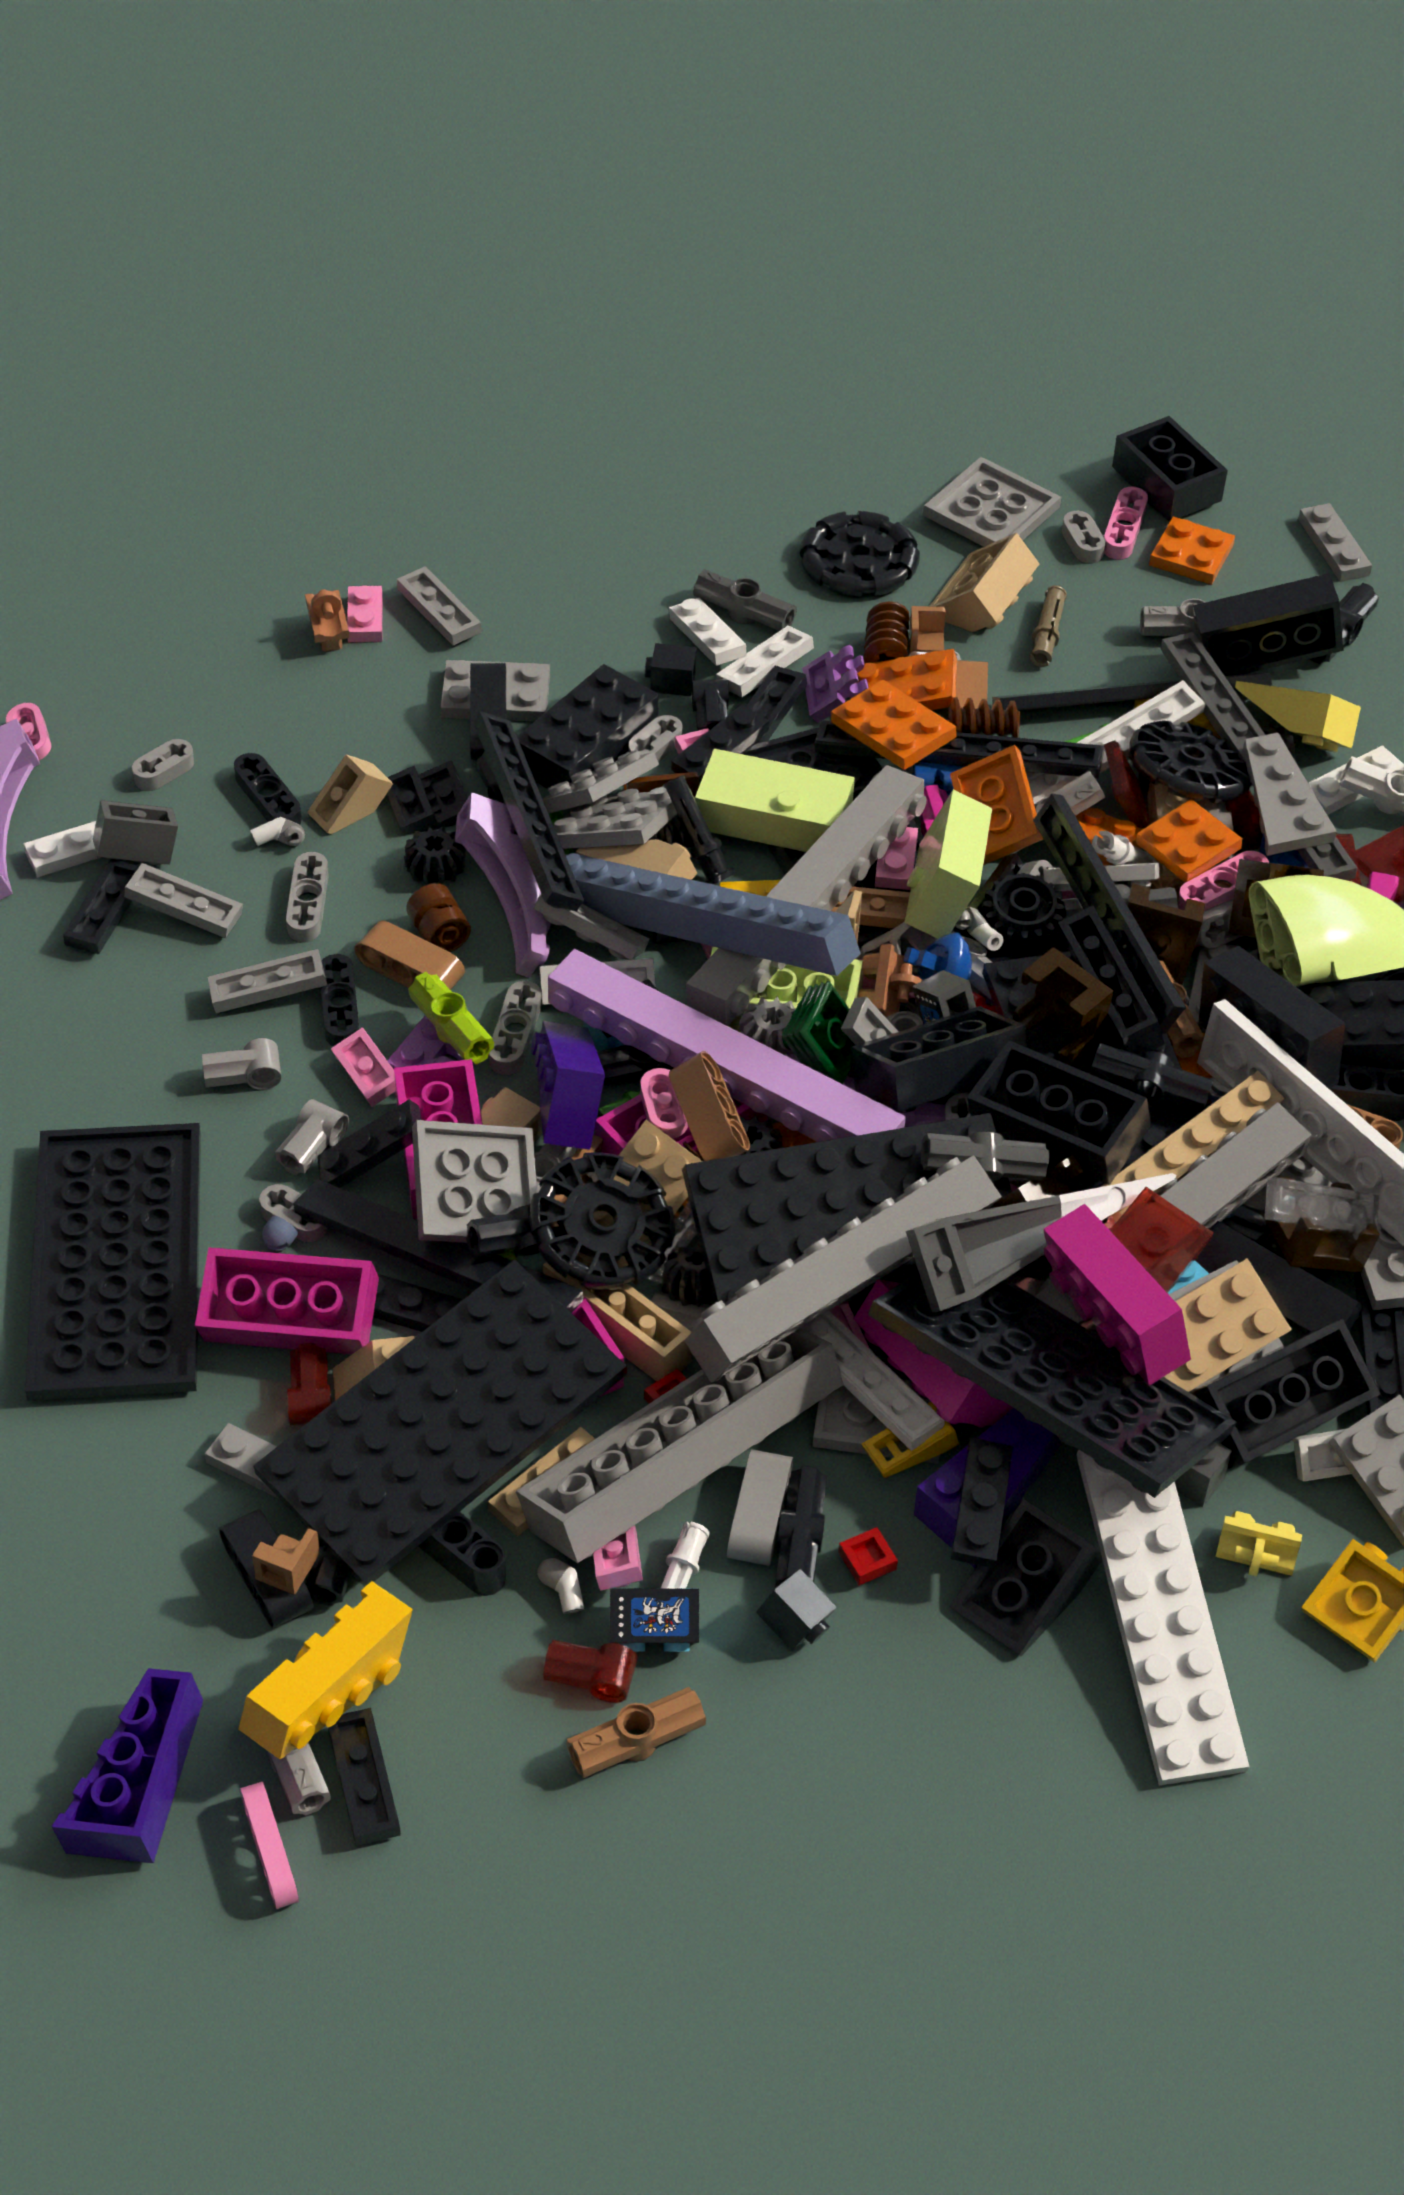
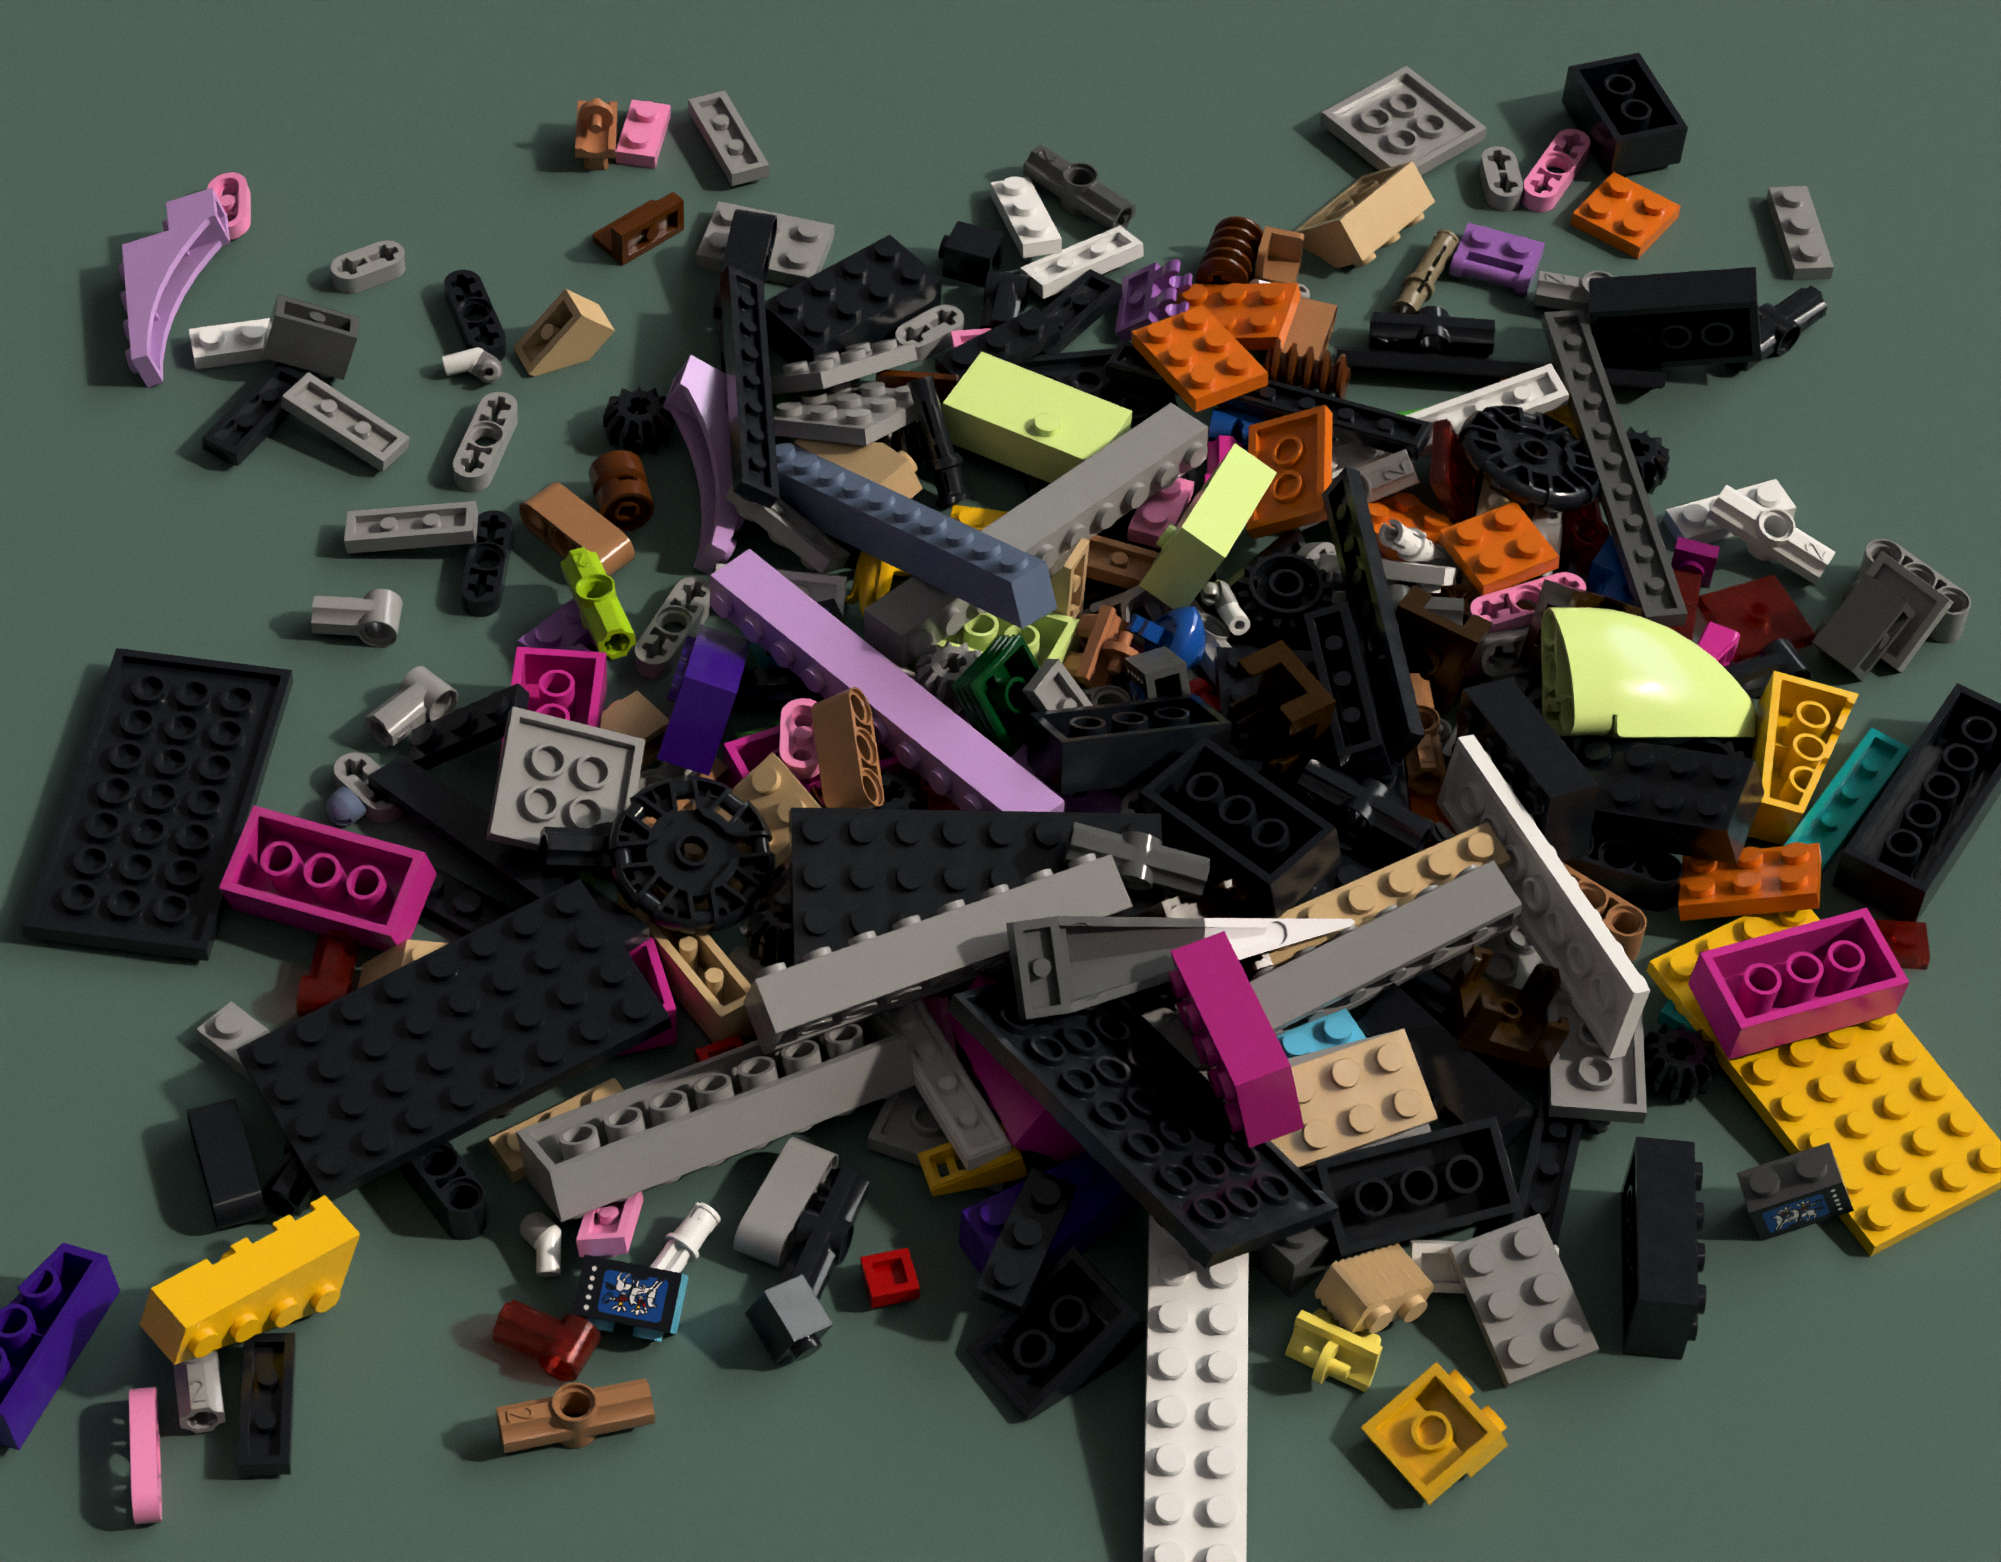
camera: 10 degrees right, 0 degrees up
medium nougat panel [252,1529,320,1595] -> none
bright pink plate [331,1027,395,1107] -> none
black slope [387,760,468,833] -> none
black plate [799,511,920,597] -> none
clear red plate [1110,1187,1214,1293] -> none
light yellow slope [1235,681,1361,752] -> none
light grey wing [1243,733,1337,856] -> none
clear plate [1265,1177,1380,1235] -> none
none -> reddish brown panel [593,192,684,266]
none -> yellow piece [845,551,913,618]
none -> tan brick [1315,1243,1435,1333]
none -> black piece [1369,306,1495,355]
none -> medium lavender plate [1449,223,1545,296]
none -> magenta plate [1671,537,1720,588]

